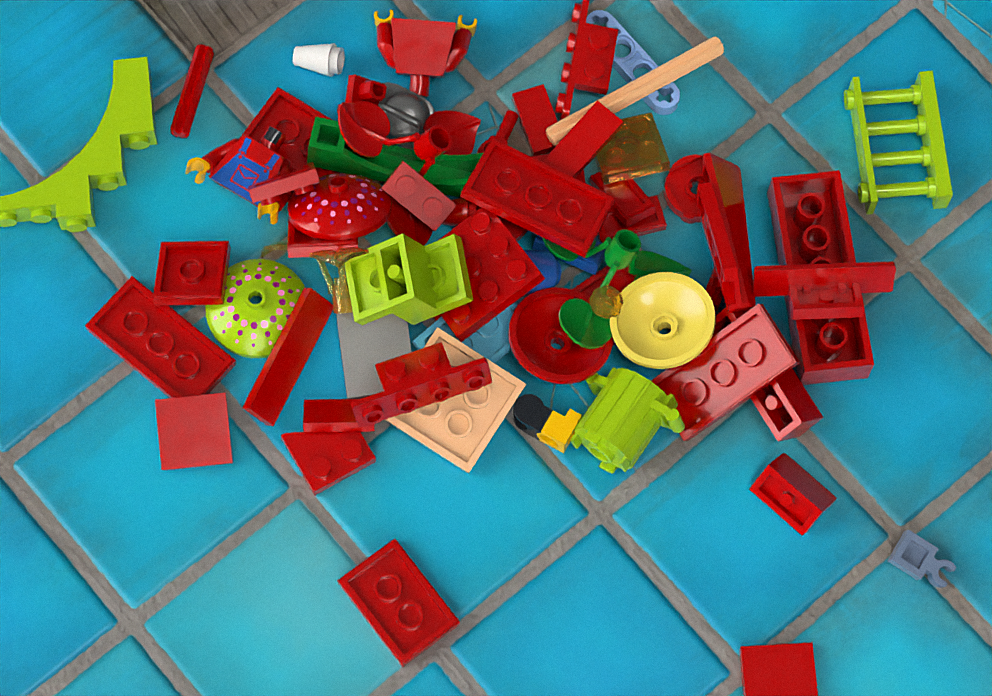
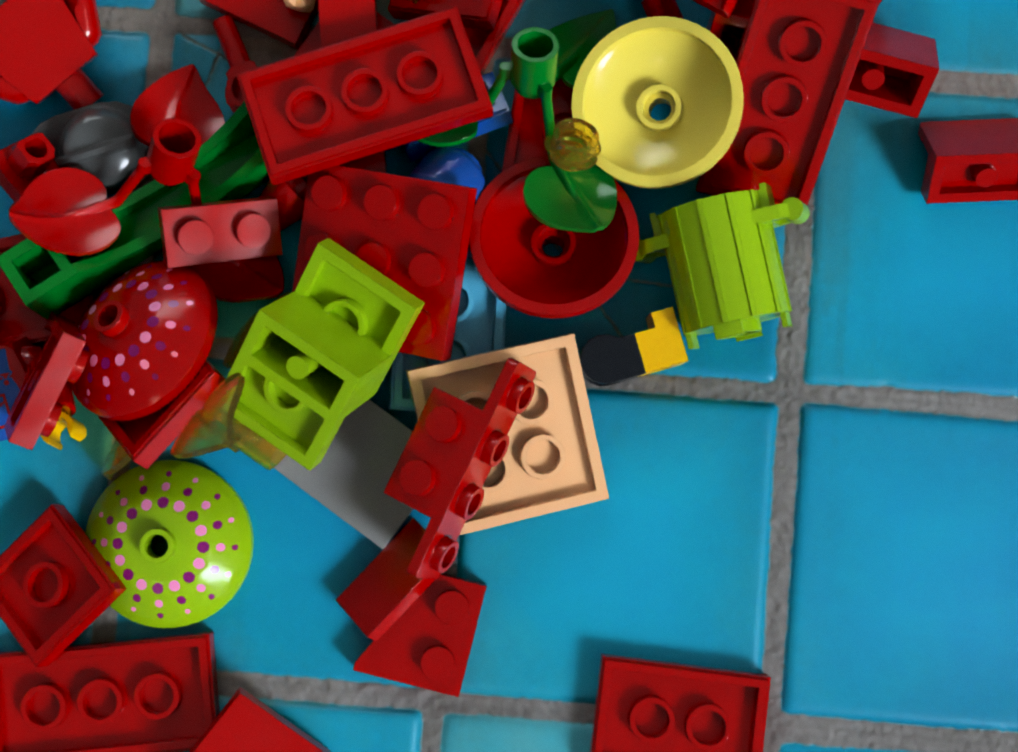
camera: 45 degrees left, 15 degrees up
red tile [242,288,335,426] -> none

